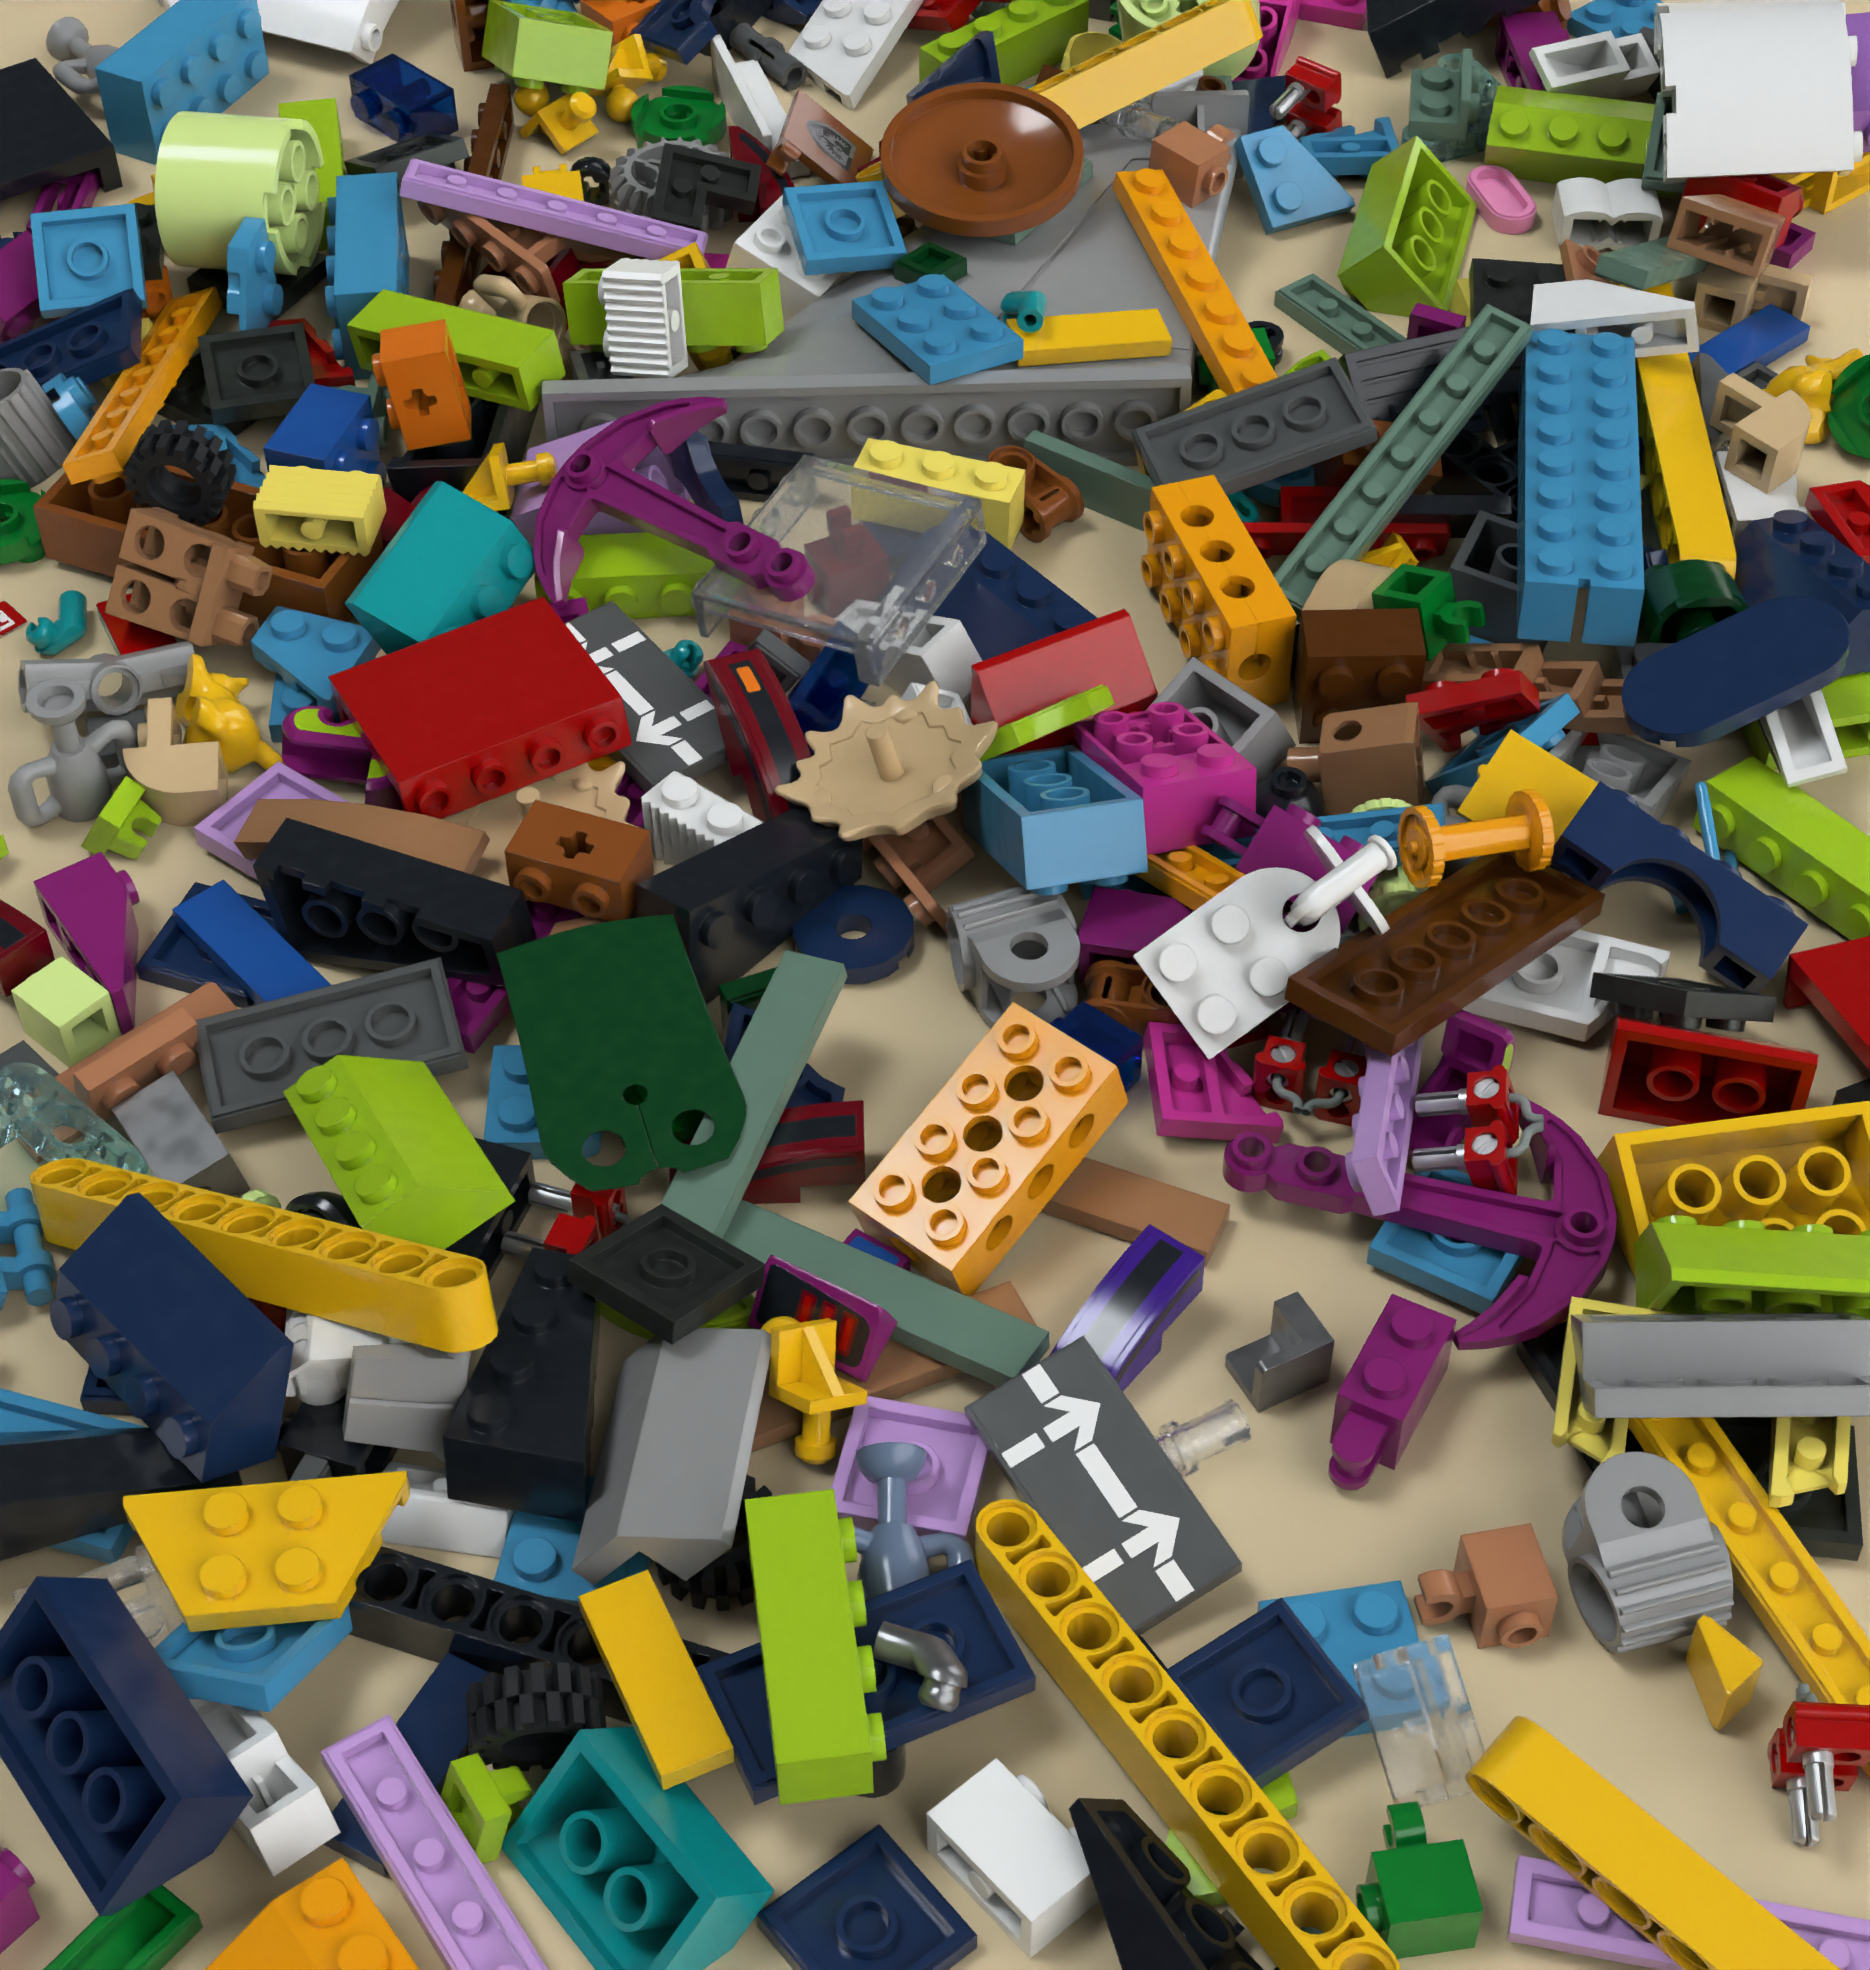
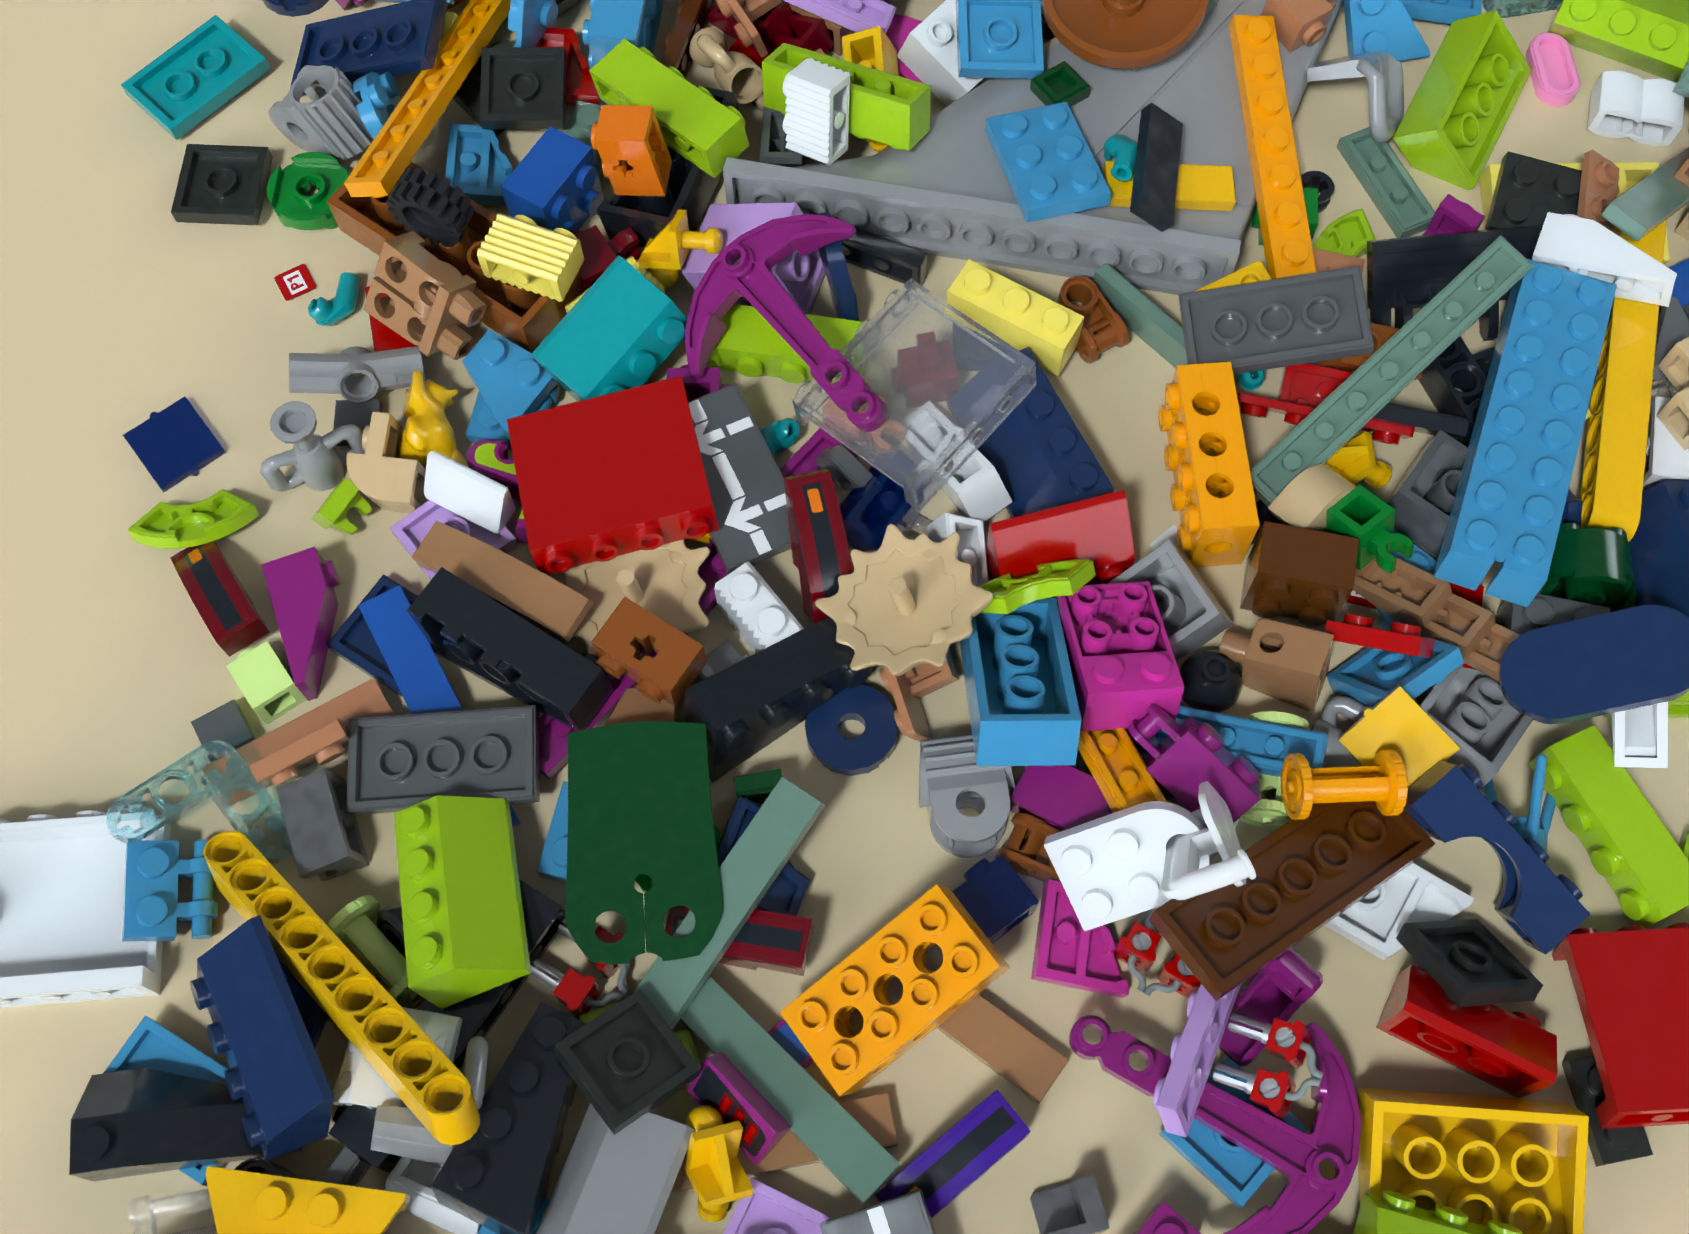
camera: 15 degrees right, 20 degrees up
none -> white slope [424,451,516,534]
none -> black tile [1130,102,1183,232]
none -> light grey piece [1307,51,1404,142]

